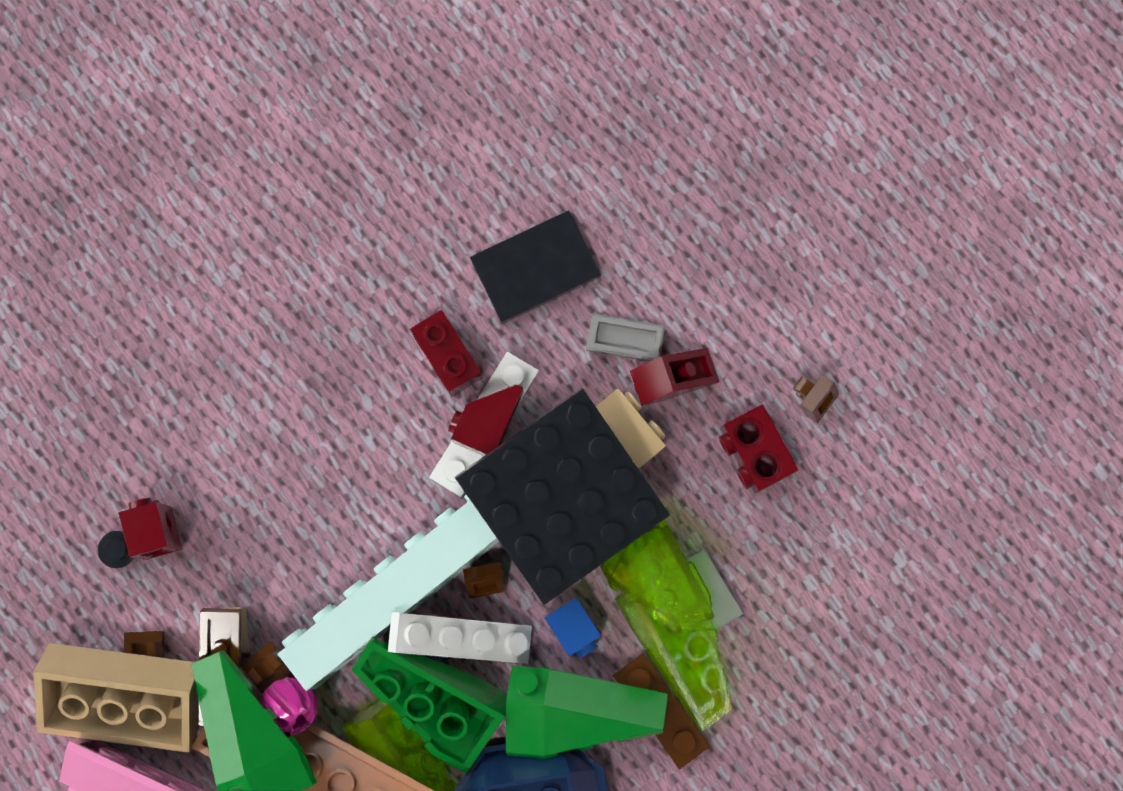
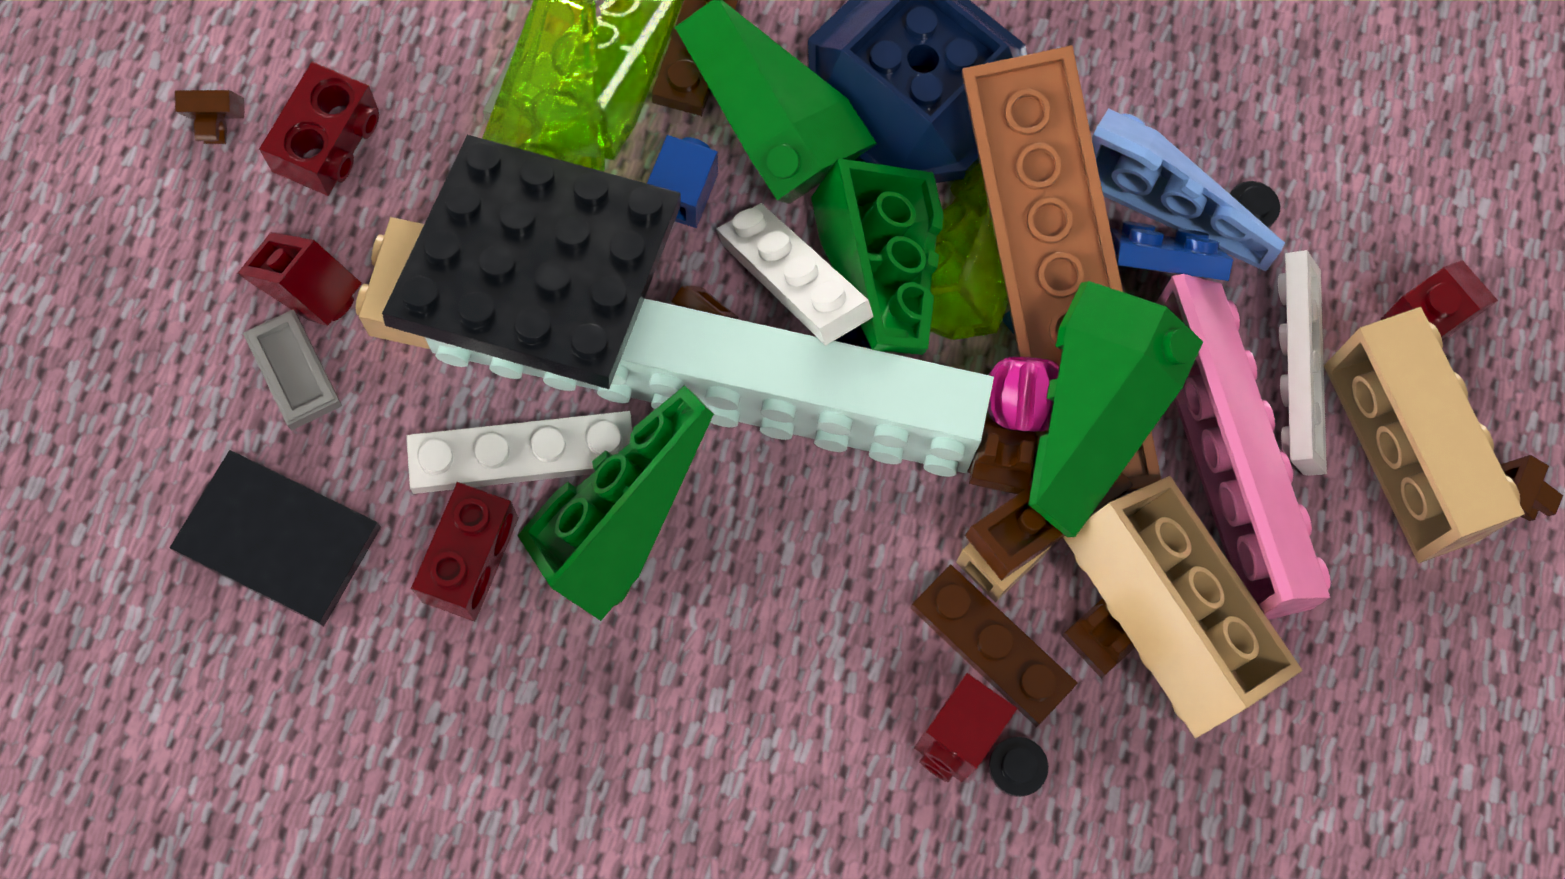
camera: 130 degrees left, 10 degrees down
dark red slope [448,385,524,456] -> none
none -> green wedge [517,385,714,621]
none -> reddish brown plate [910,564,1078,727]

